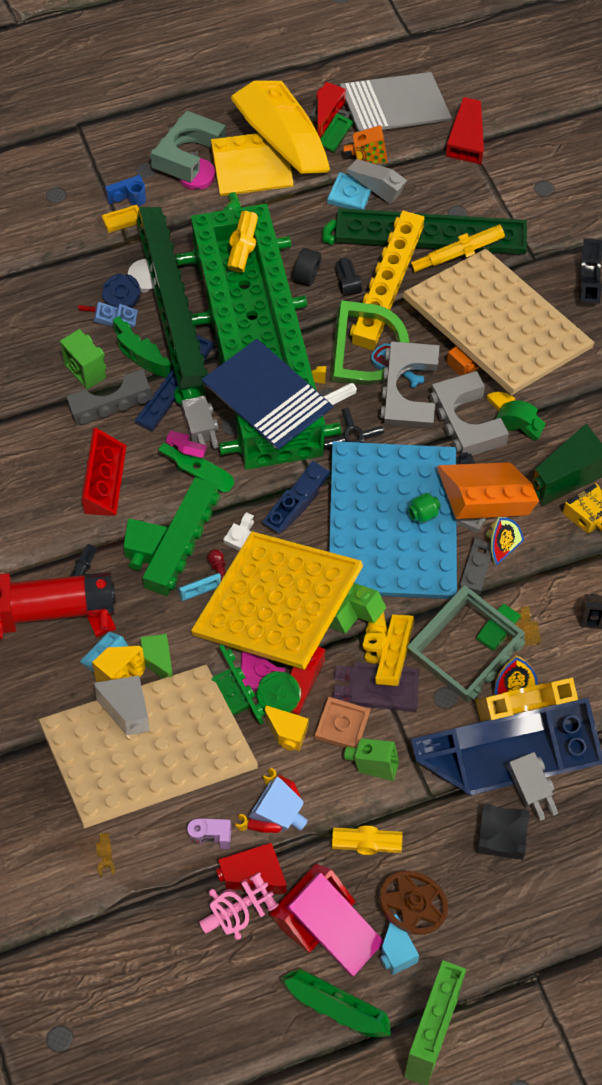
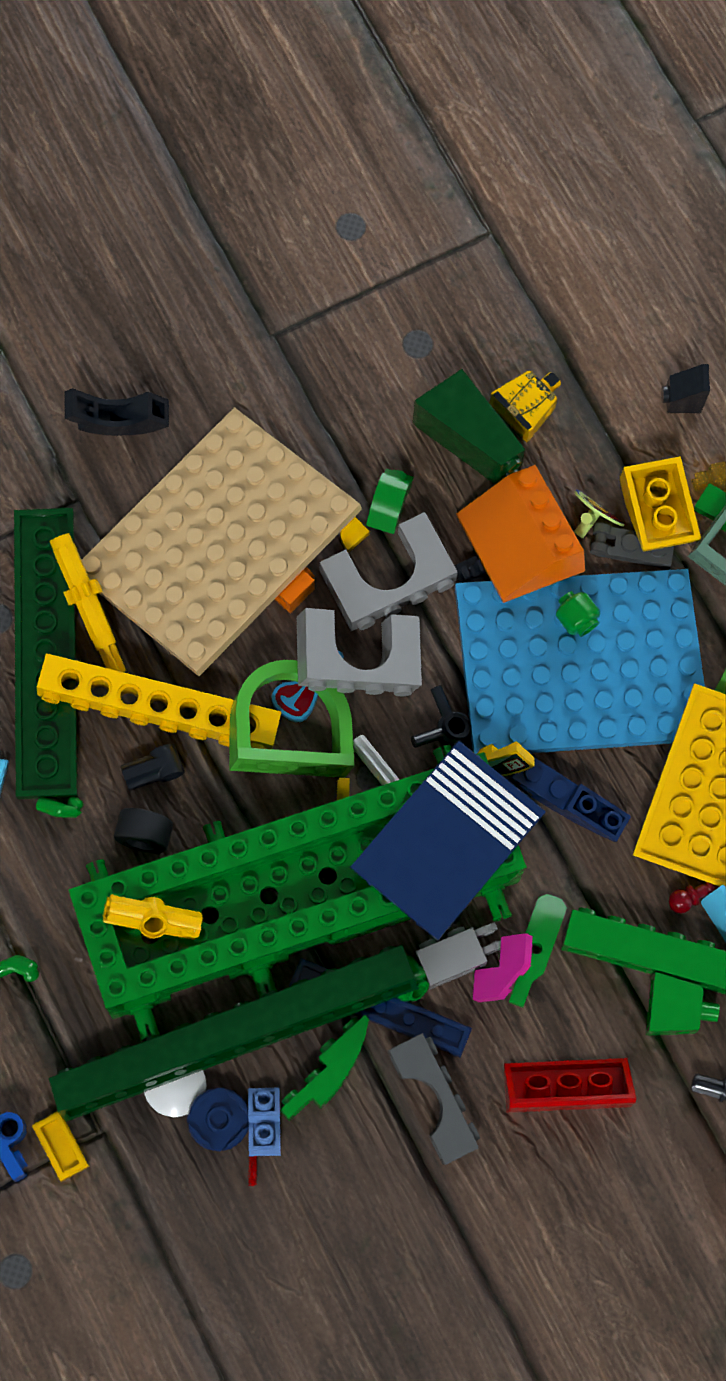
camera: 100 degrees left, 15 degrees up
bright green brick [60,329,106,390] -> none
white plate [223,512,254,551] -> none
none -> slope [478,741,534,776]
none -> yellow slope [619,456,701,552]

